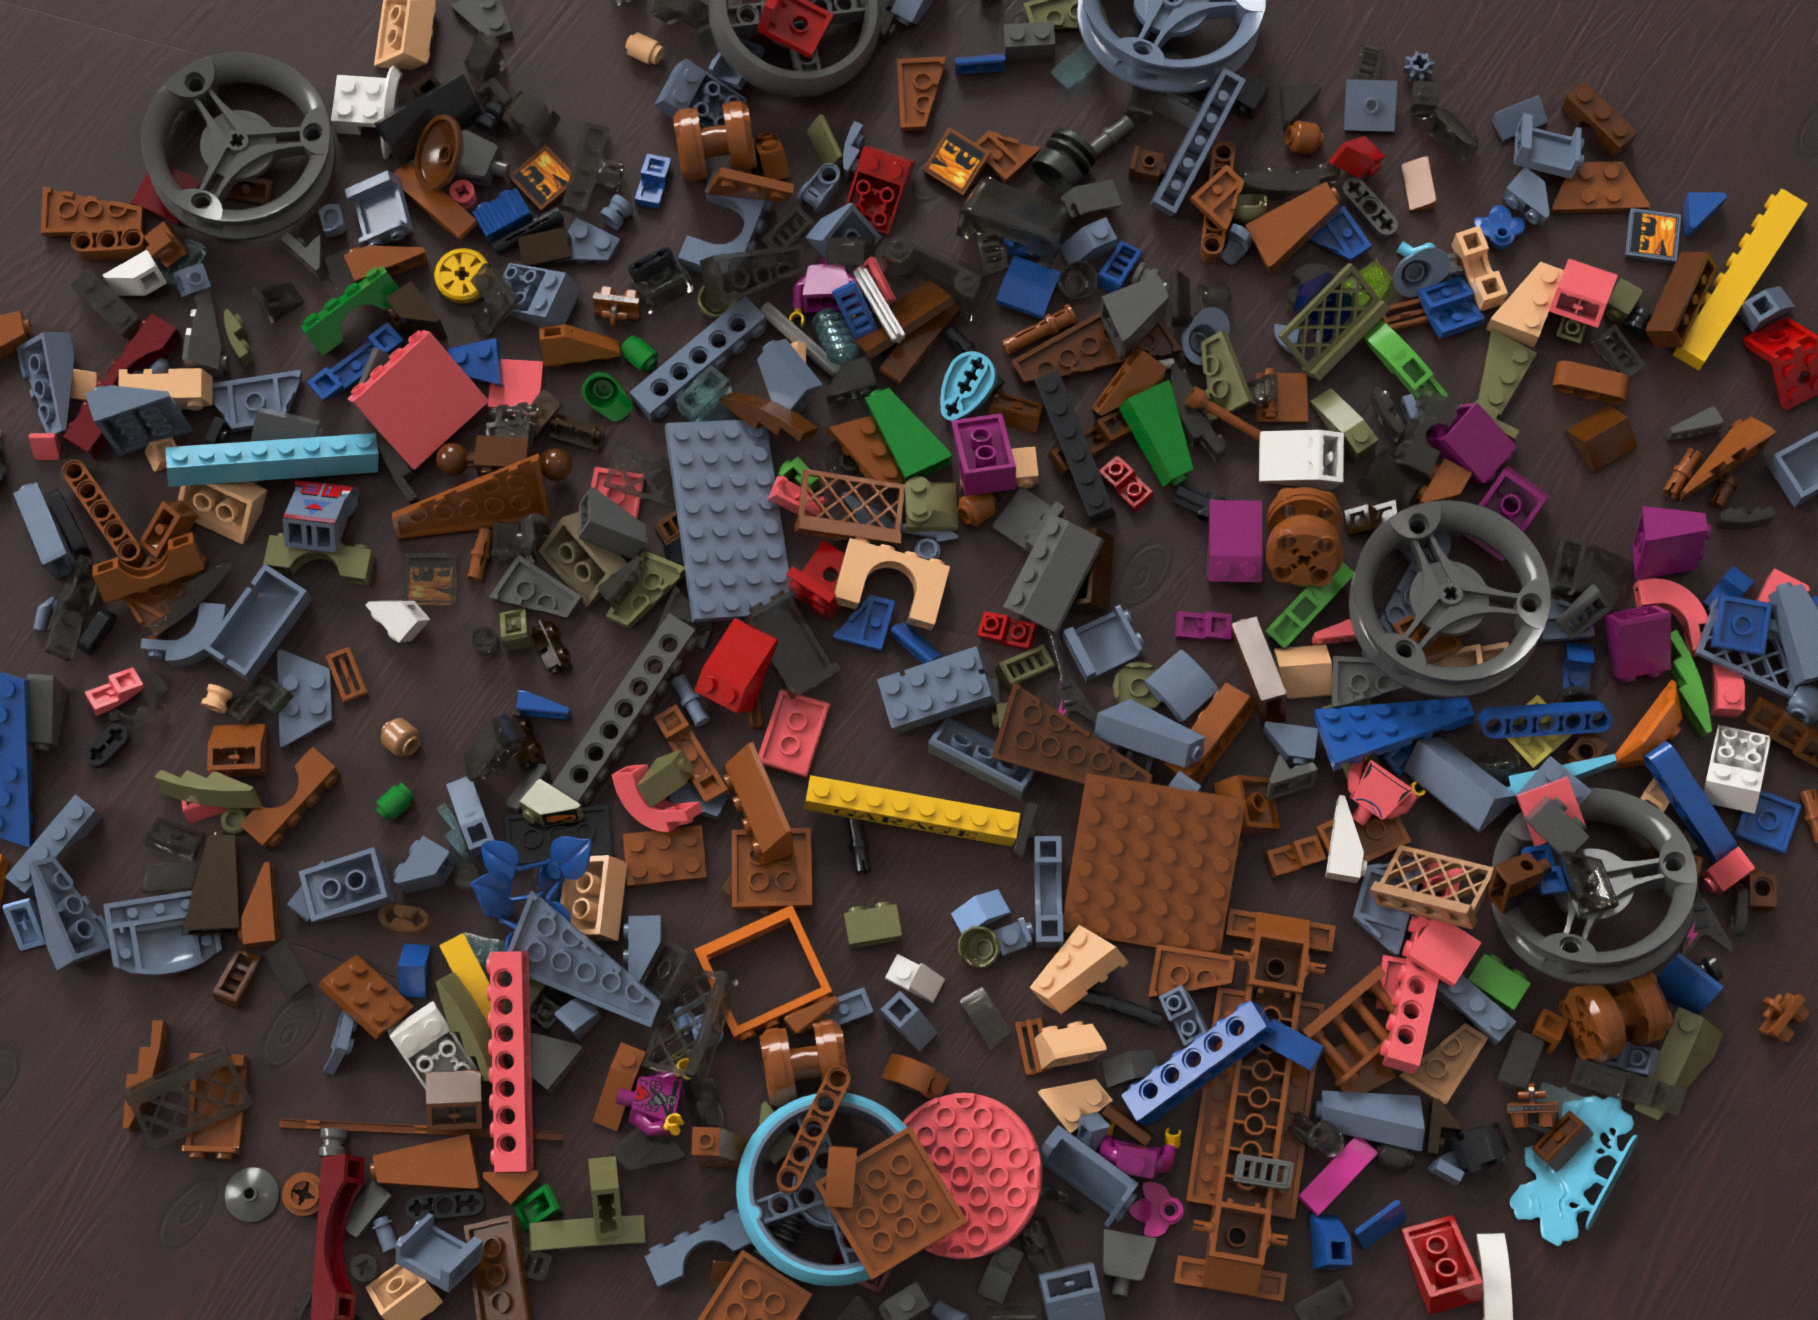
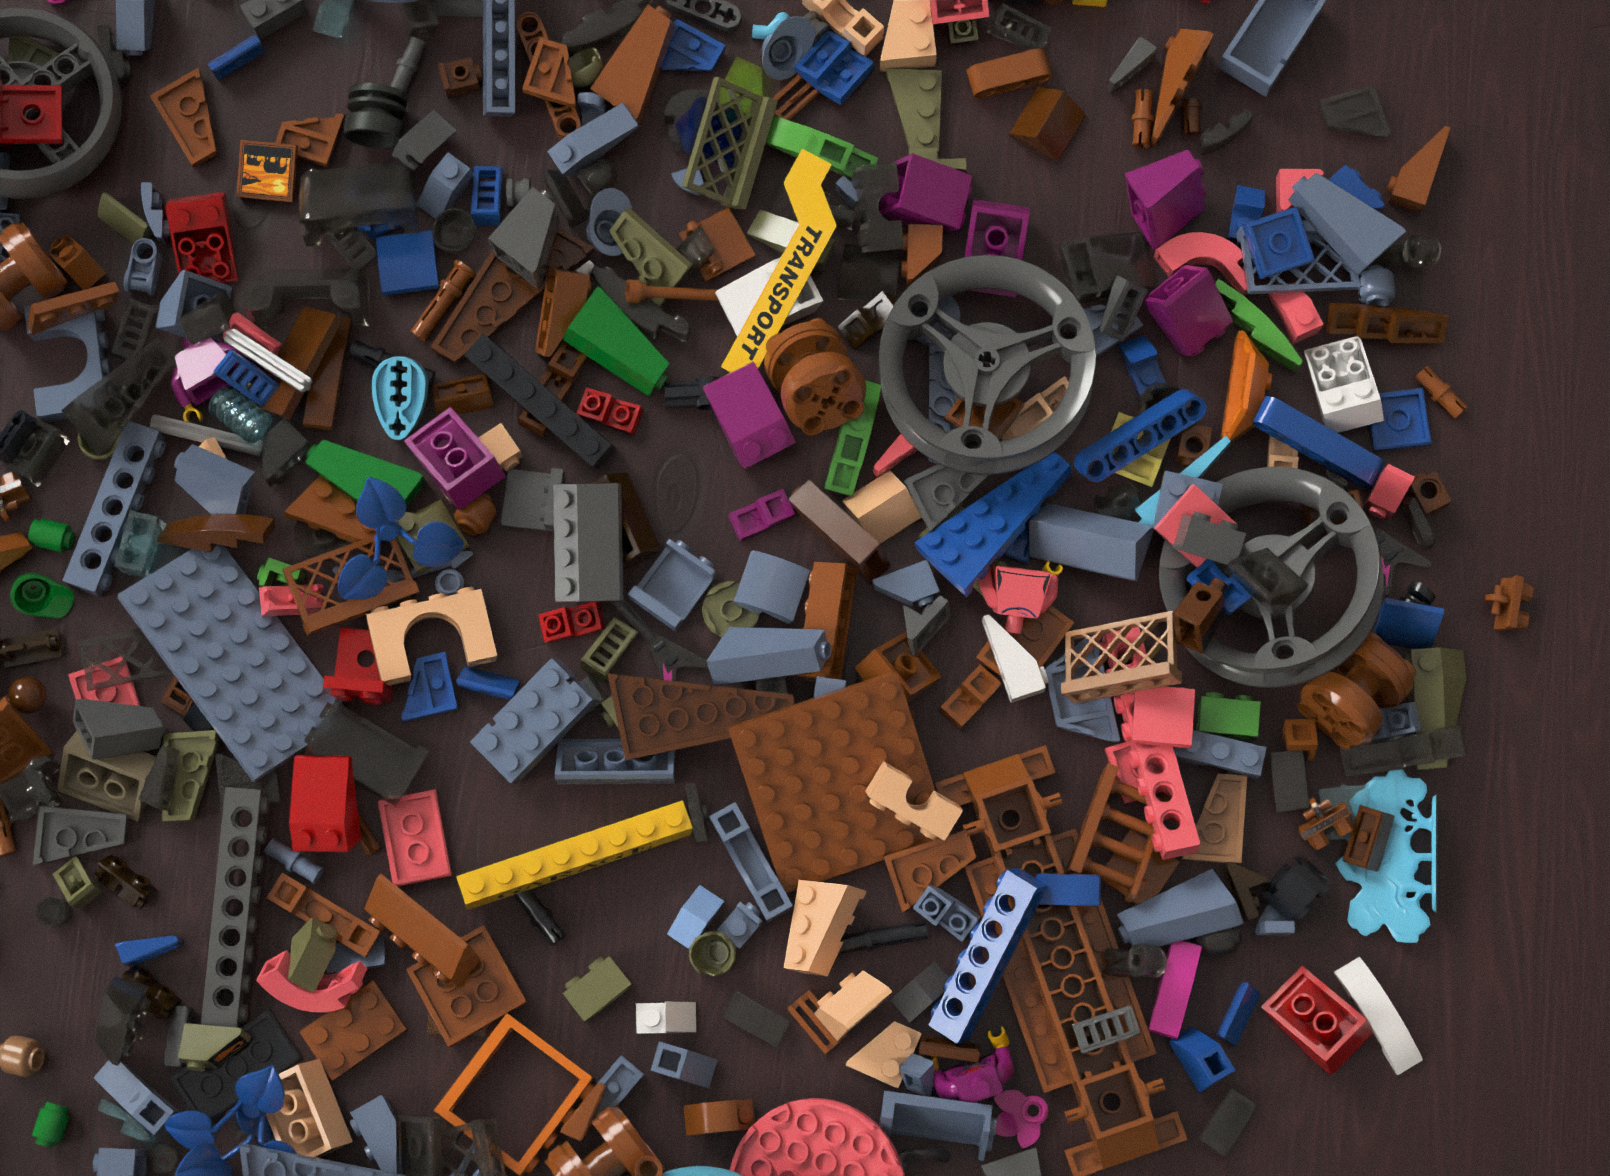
camera: 30 degrees left, 5 degrees up
none -> blue plant [338,477,464,599]
none -> sand blue slope [547,103,640,177]
none -> yellow sticker [721,149,836,372]
none -> light nougat arch [865,761,963,841]

